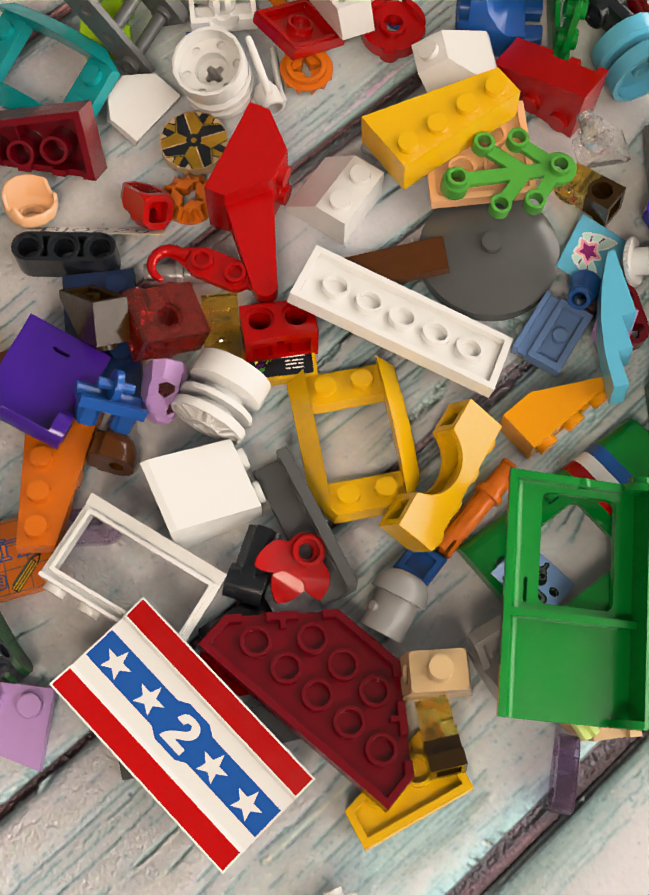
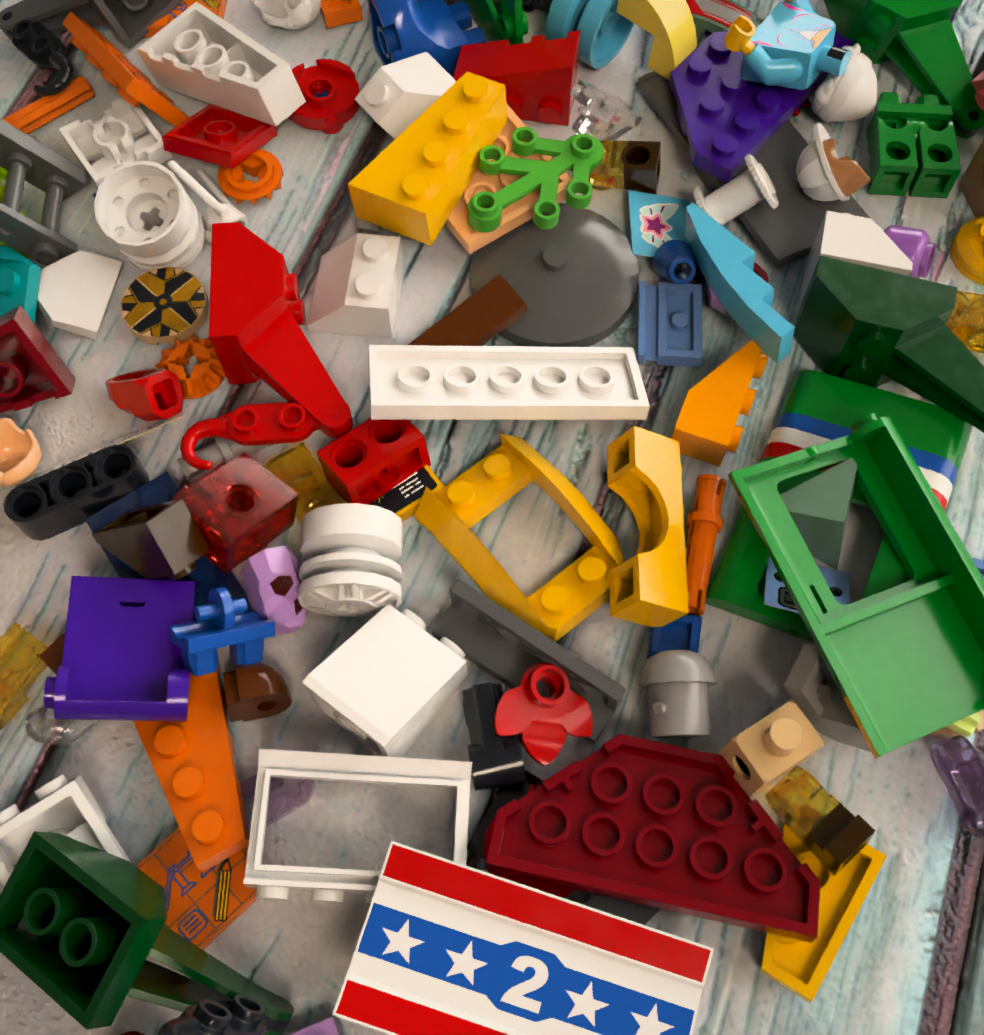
camera: 25 degrees left, 5 degrees down
none -> sand green slope [780,457,858,570]

